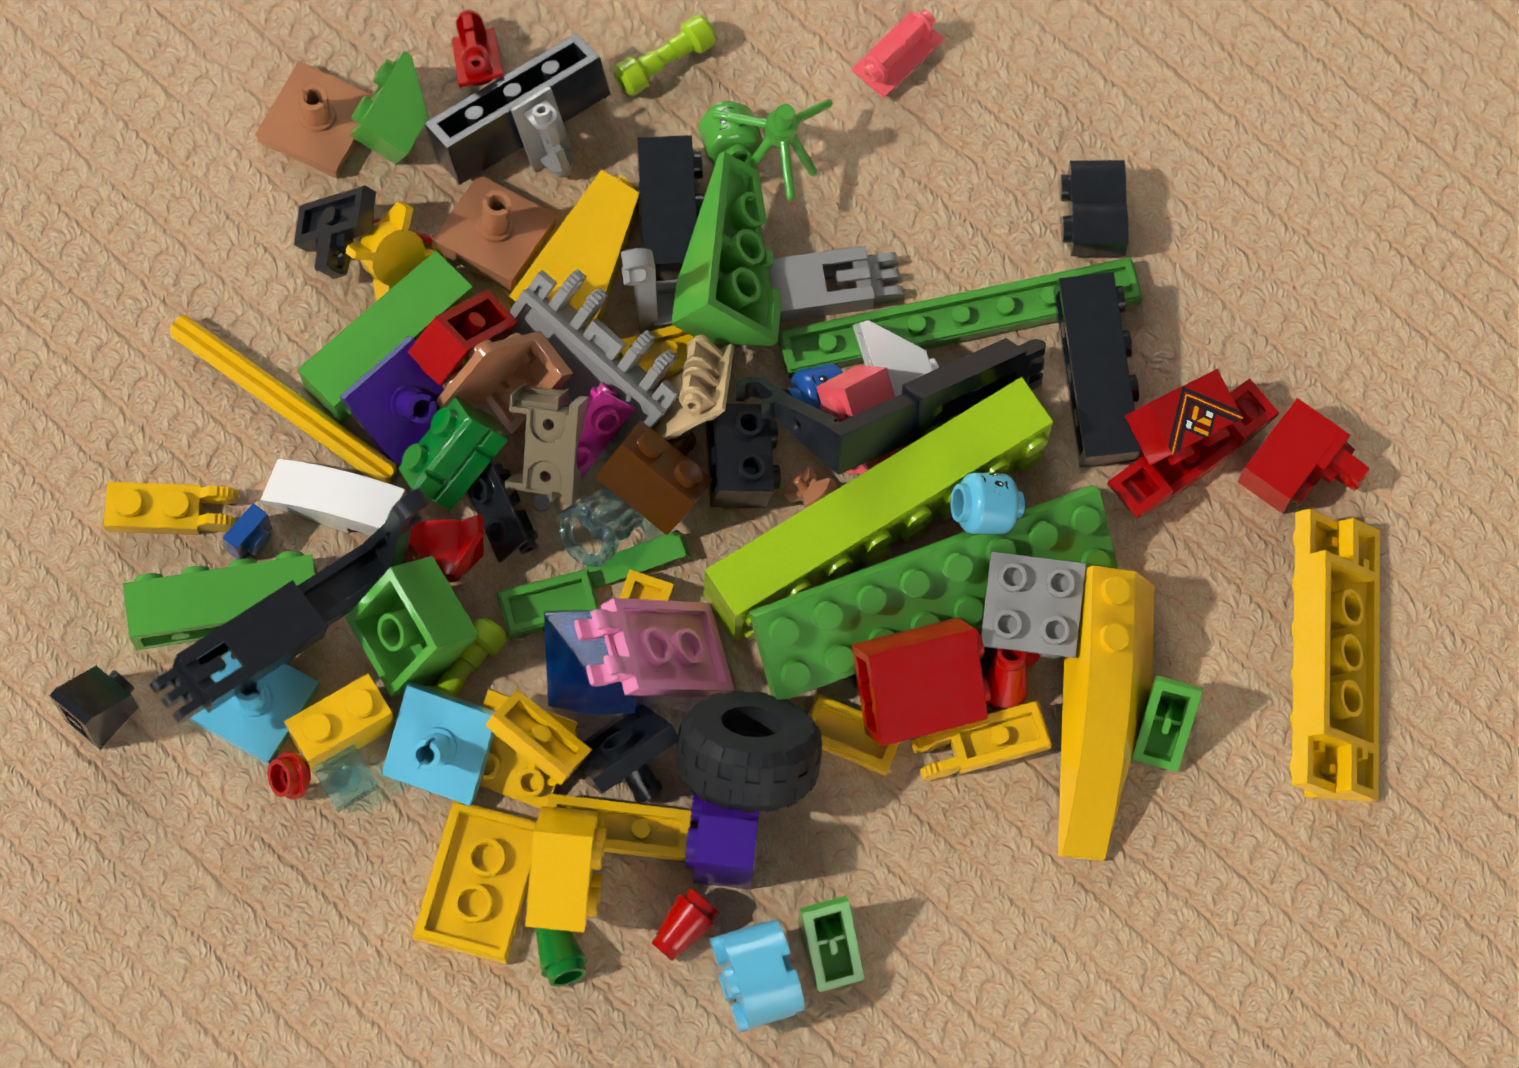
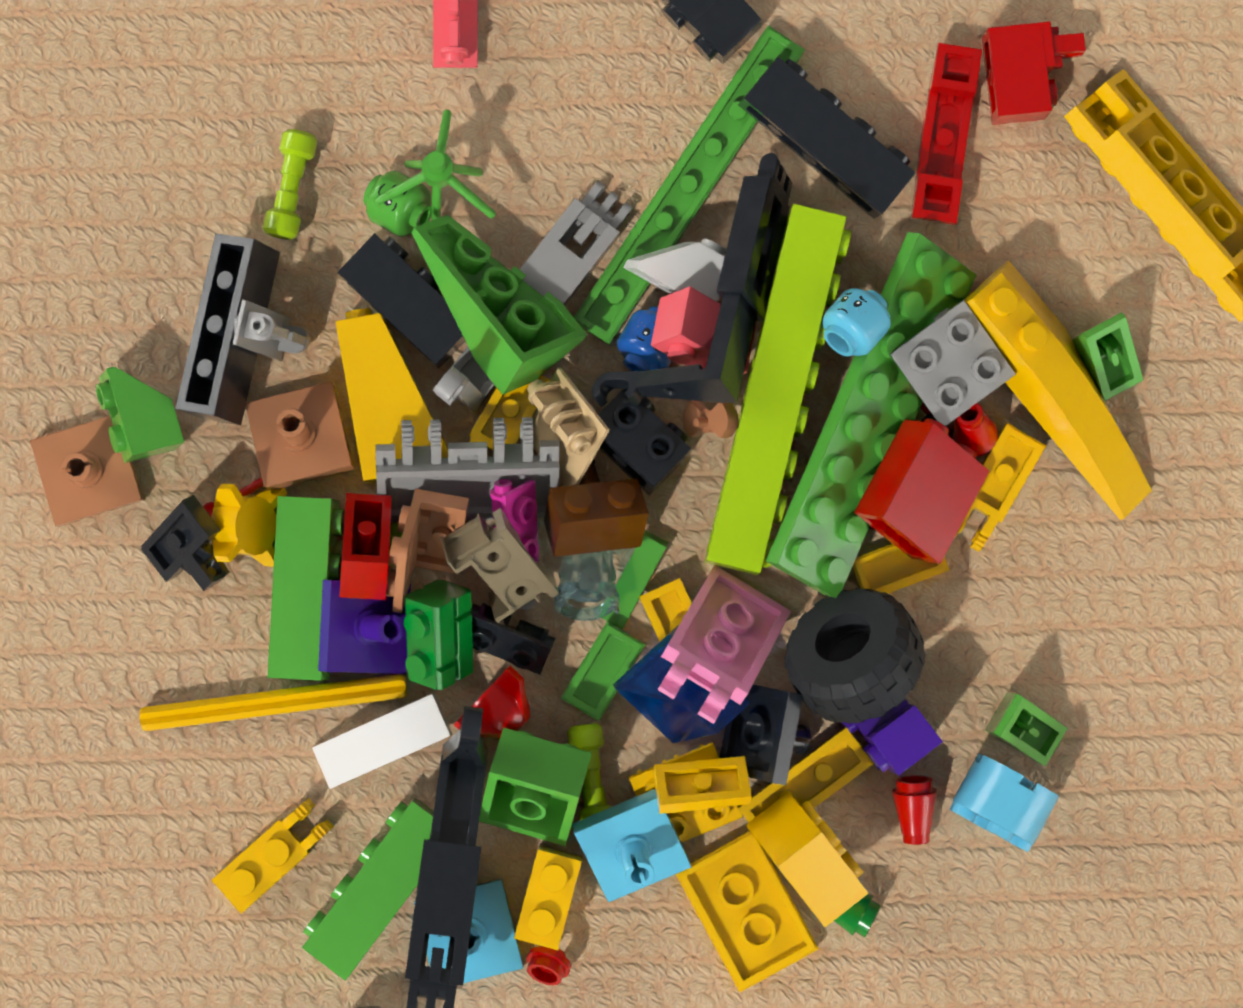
camera: 40 degrees left, 15 degrees up
blue plate [222,503,273,560] -> none
clear light blue plate [312,744,379,813] -> none
red hinge [451,10,503,88] -> none
red brick [1125,369,1243,466] -> none

